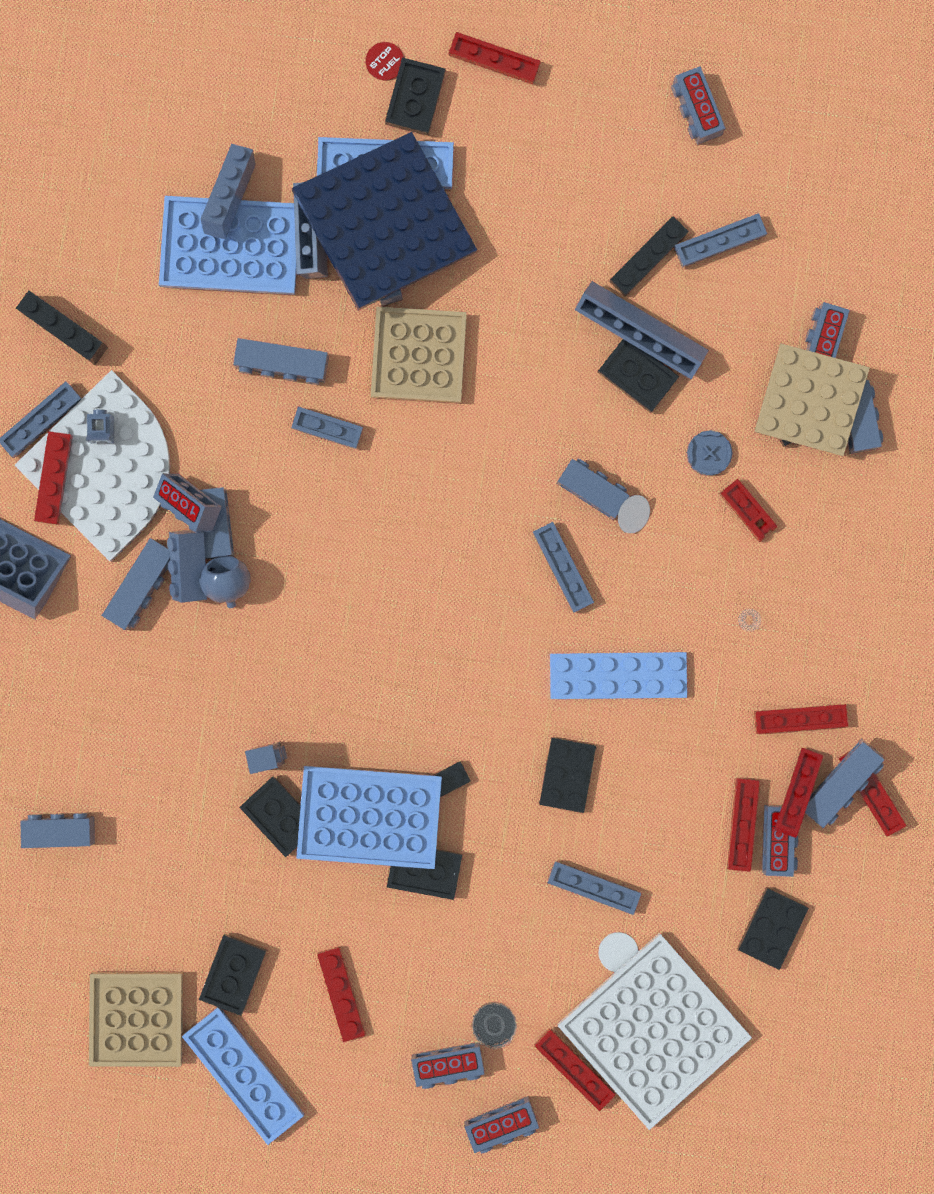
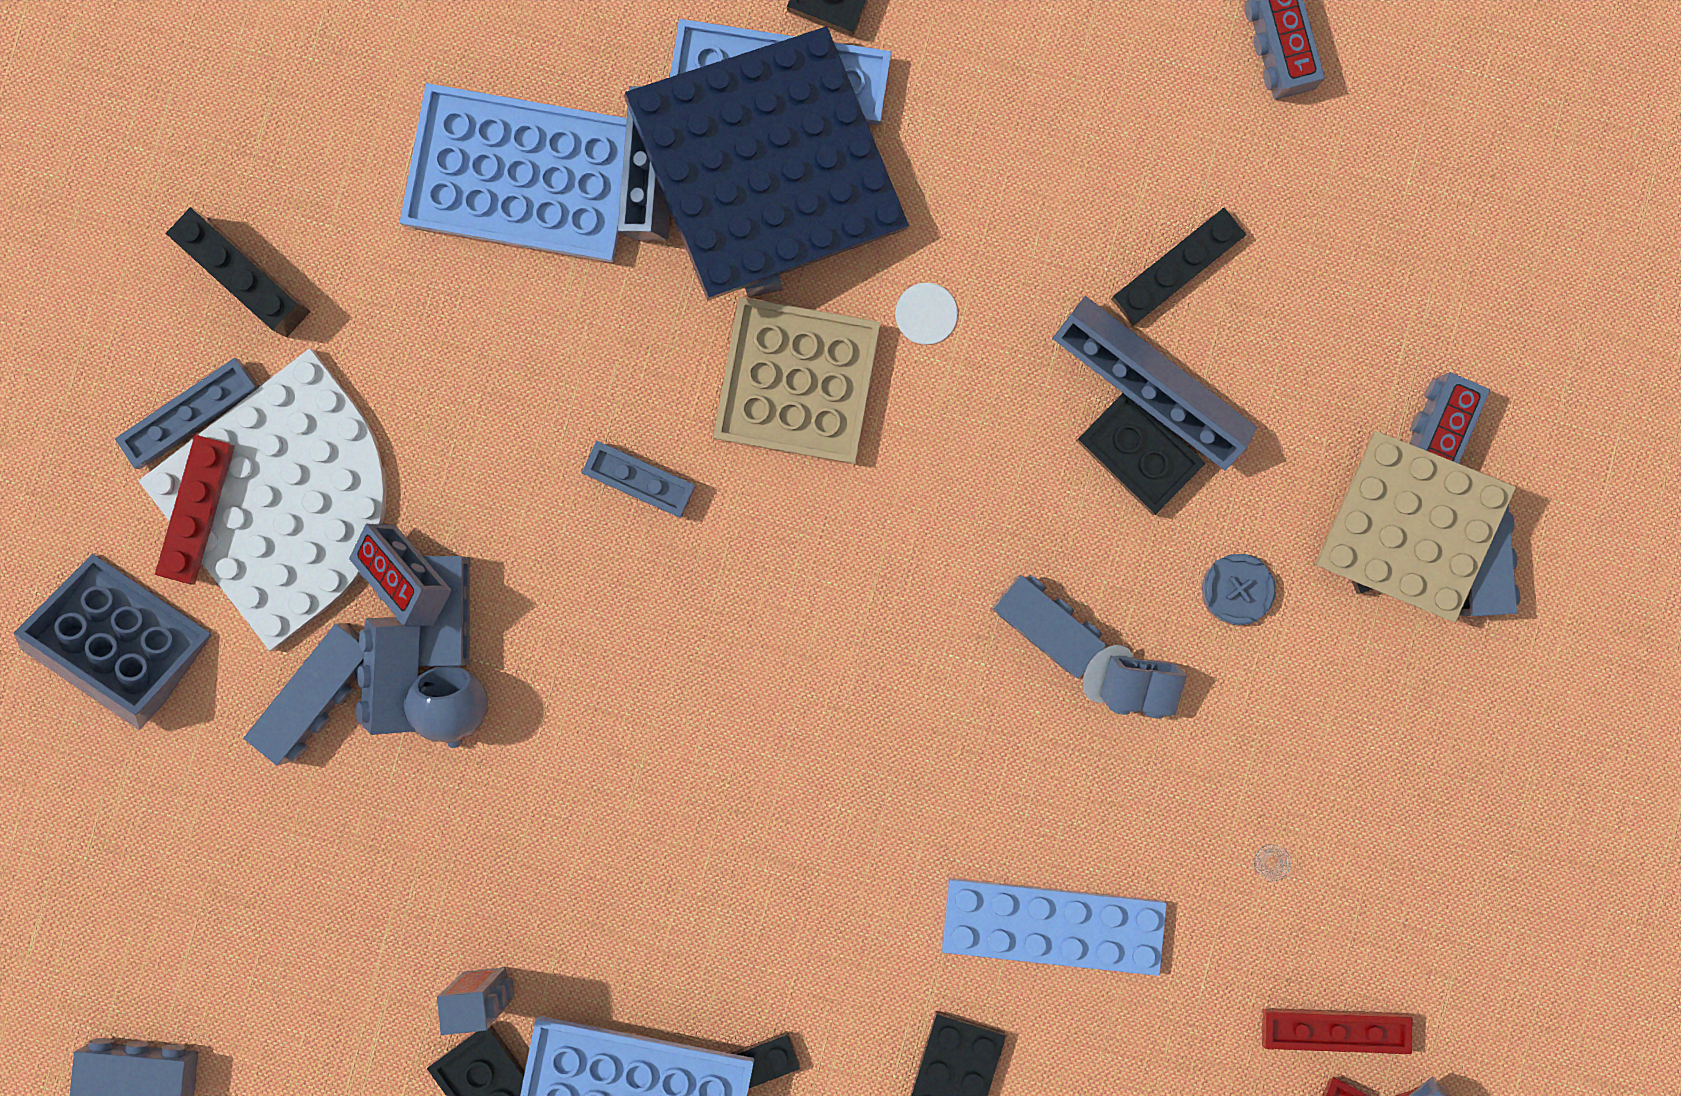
camera: 10 degrees right, 0 degrees up
sand blue window [86,409,114,444] -> none
sand blue brick [201,144,256,239] -> none
sand blue brick [233,338,329,385] -> none
sand blue plate [532,522,594,613] -> none
sand blue plate [674,213,767,268] -> none
red plate [719,479,777,542] -> none
none -> white sticker [895,283,957,345]
none -> sand blue brick [1100,656,1187,719]

